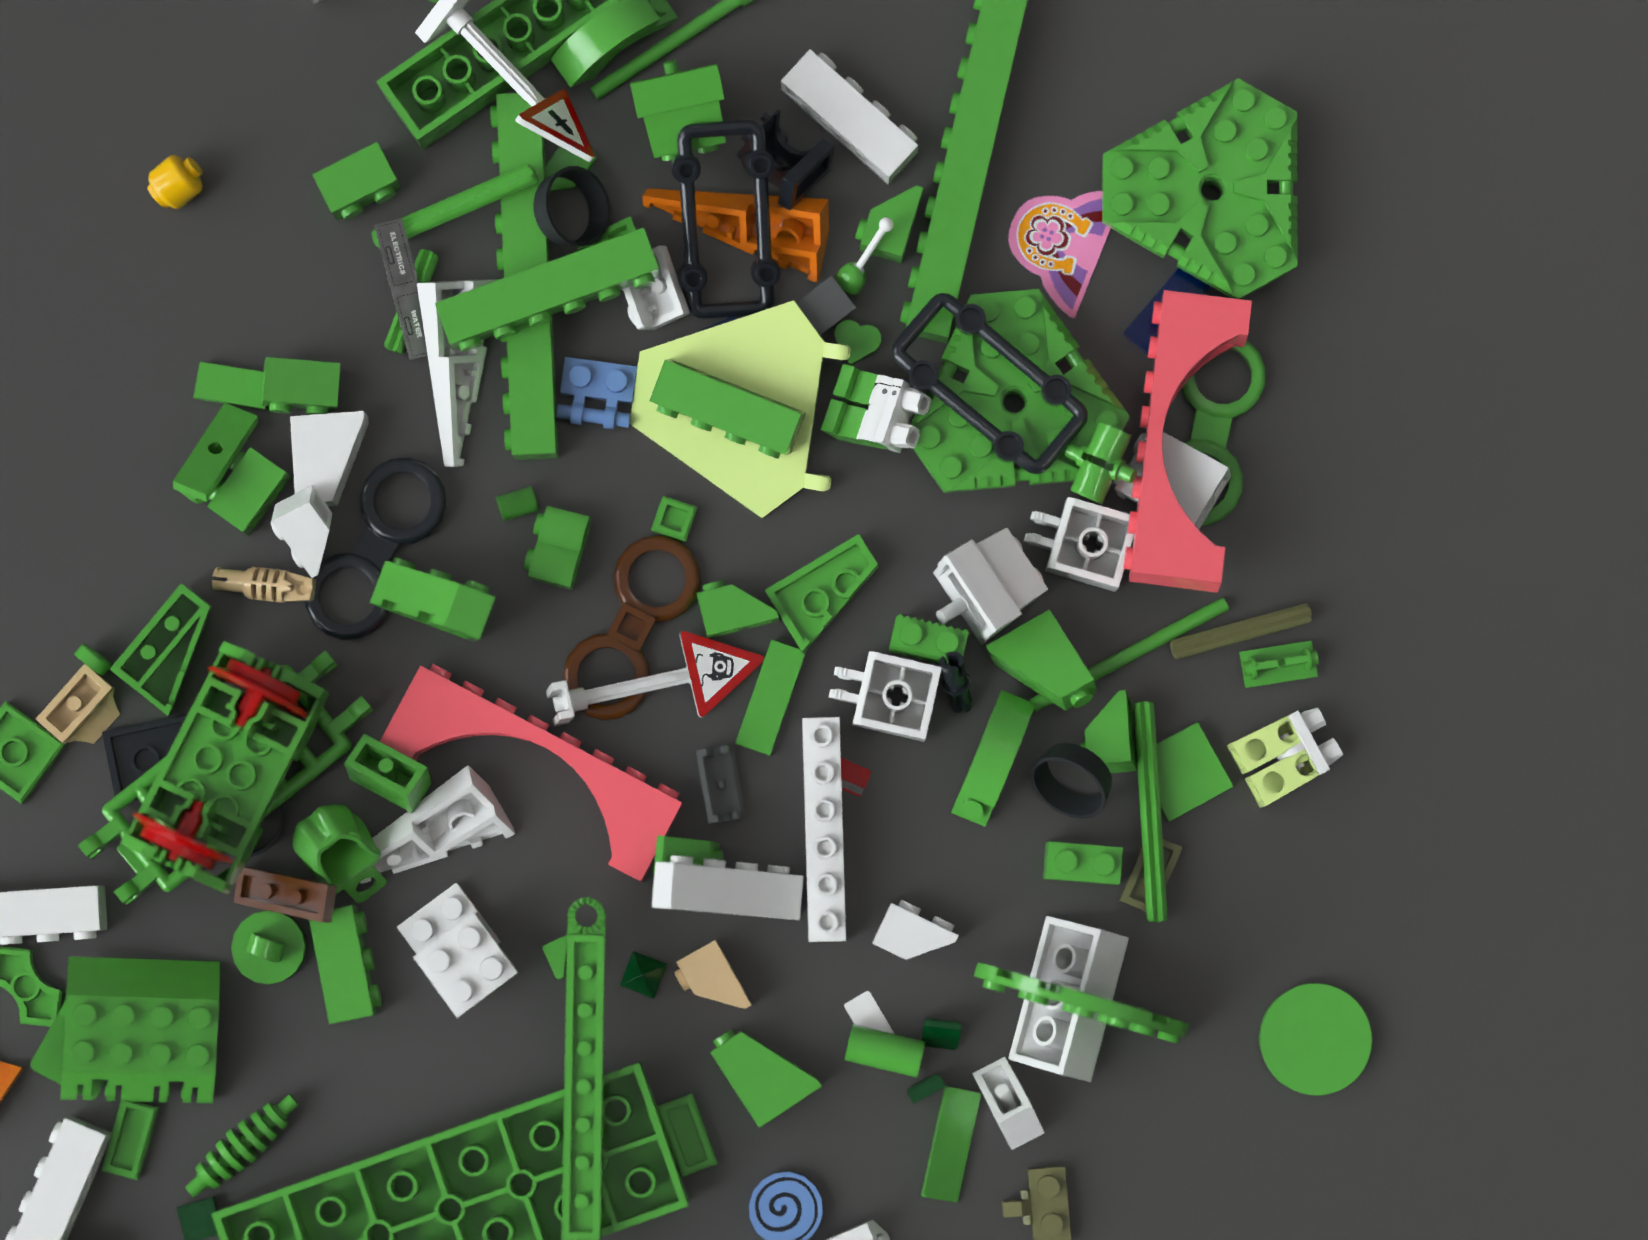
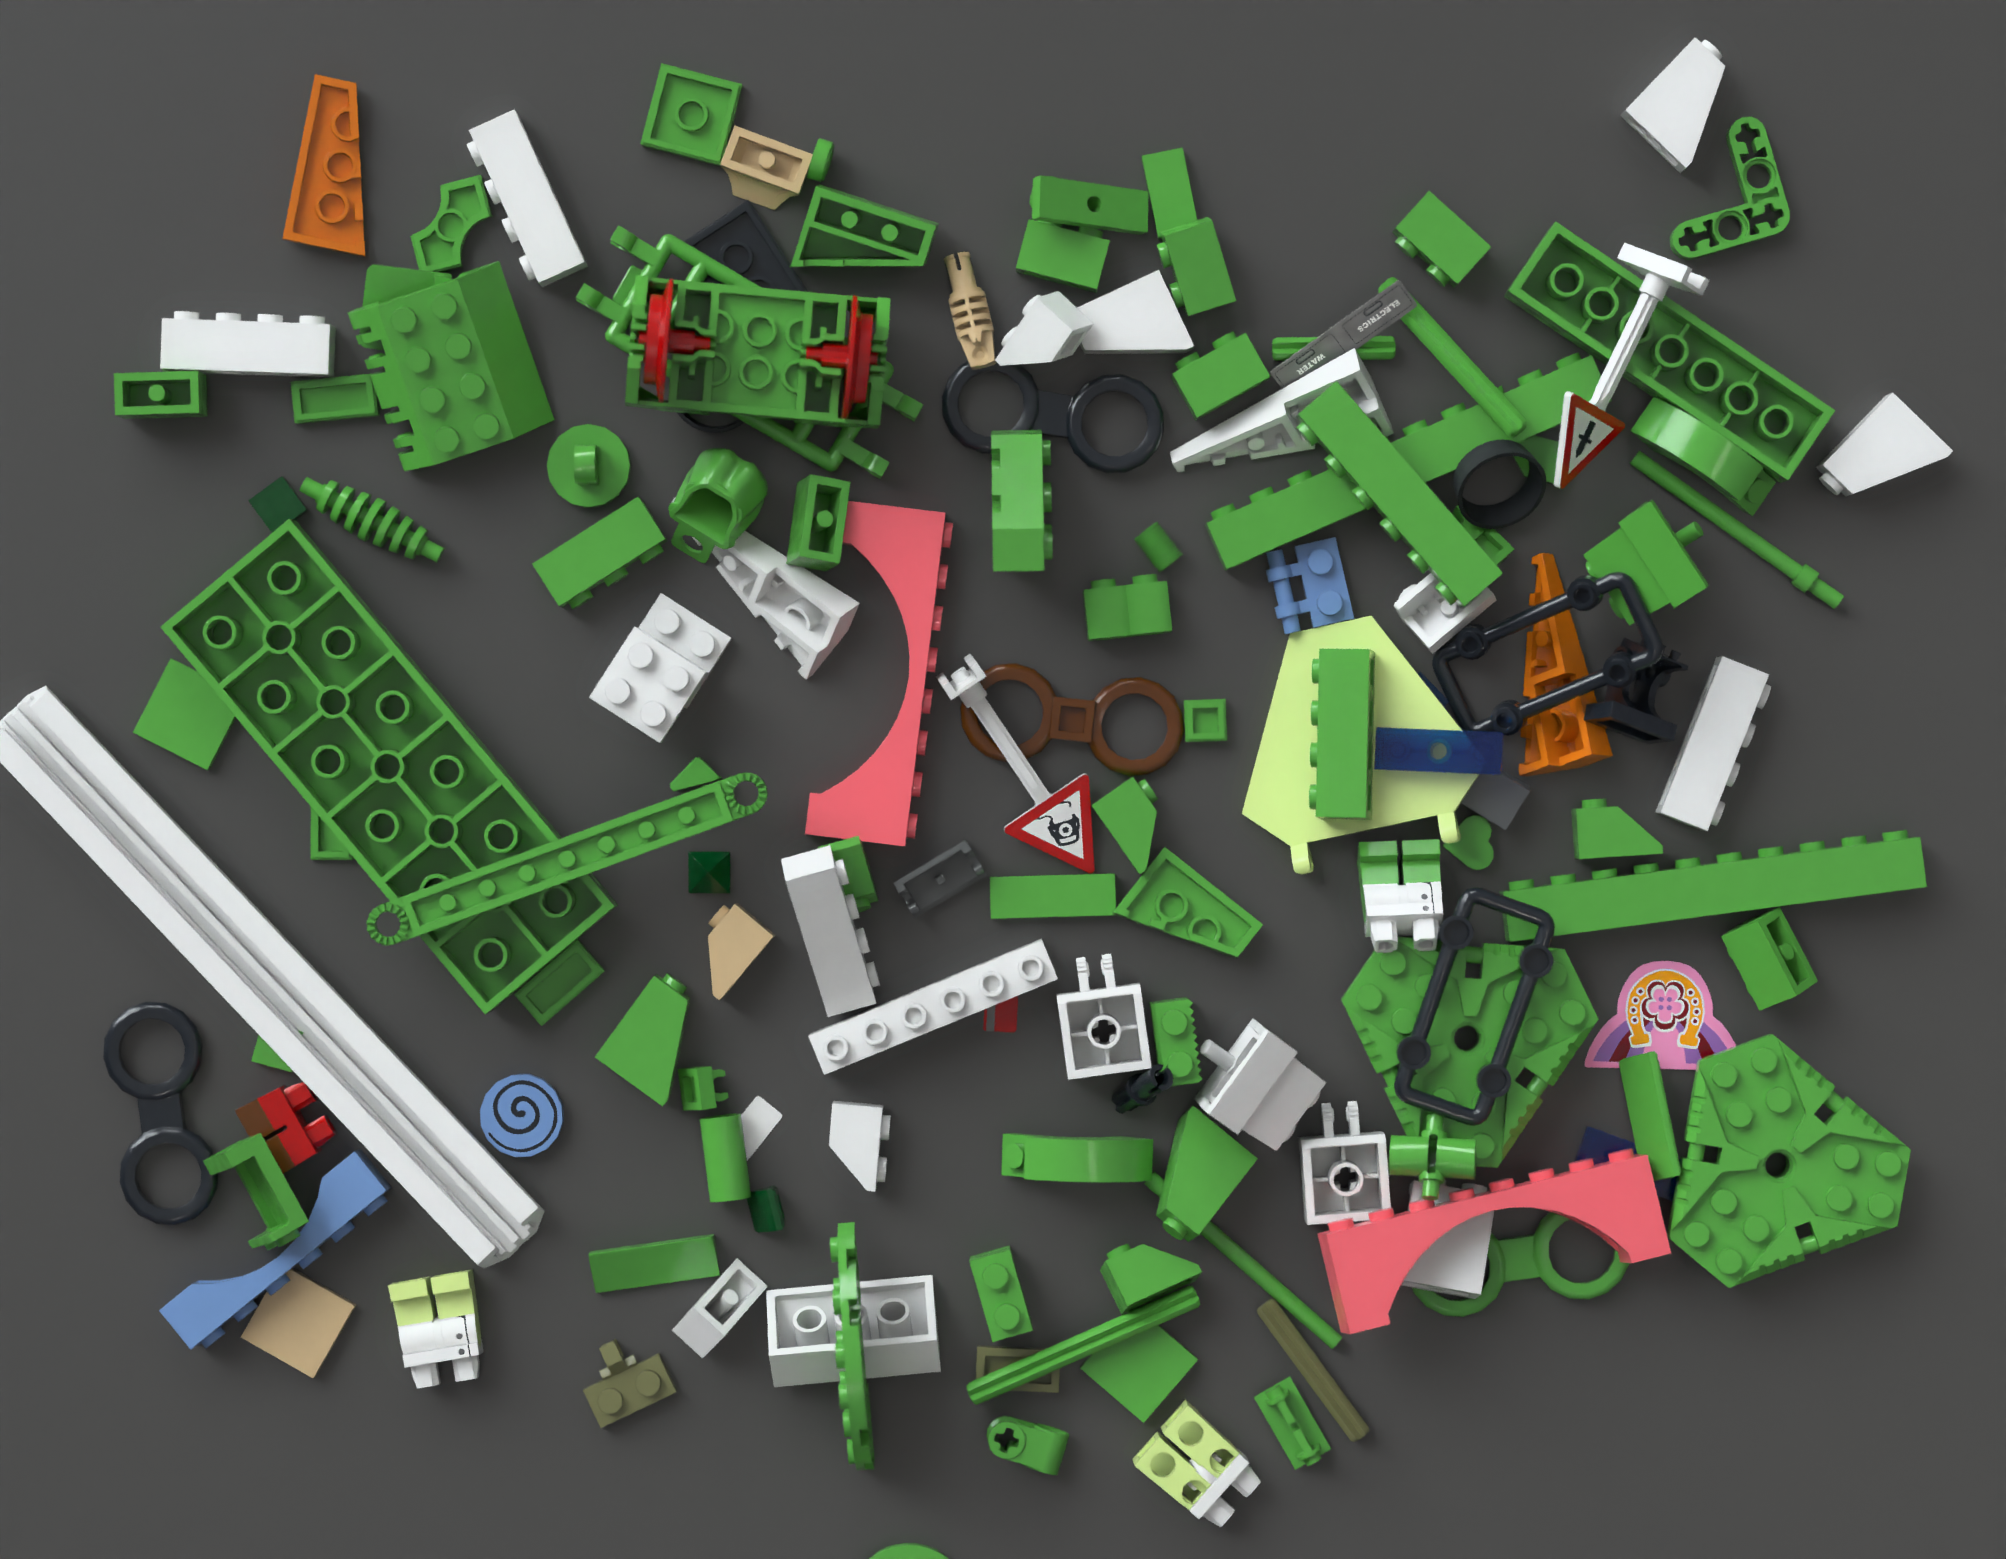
camera: 65 degrees right, 5 degrees up
yellow head [147,155,203,209] -> none
reddish brown plate [233,866,337,923] -> none
hinge [835,217,894,294] -> none
dark green tile [906,1073,945,1104] -> none
black tyre [1030,743,1112,819] -> none
none -> bright green tile [678,1066,728,1111]
none -> bright green piece [986,1415,1070,1475]
none -> bright green brick [1171,331,1270,421]
none -> clear blue tile [1374,727,1504,775]
none -> bright green slope [1619,1051,1681,1181]
none -> bright green brick [1721,907,1818,1011]

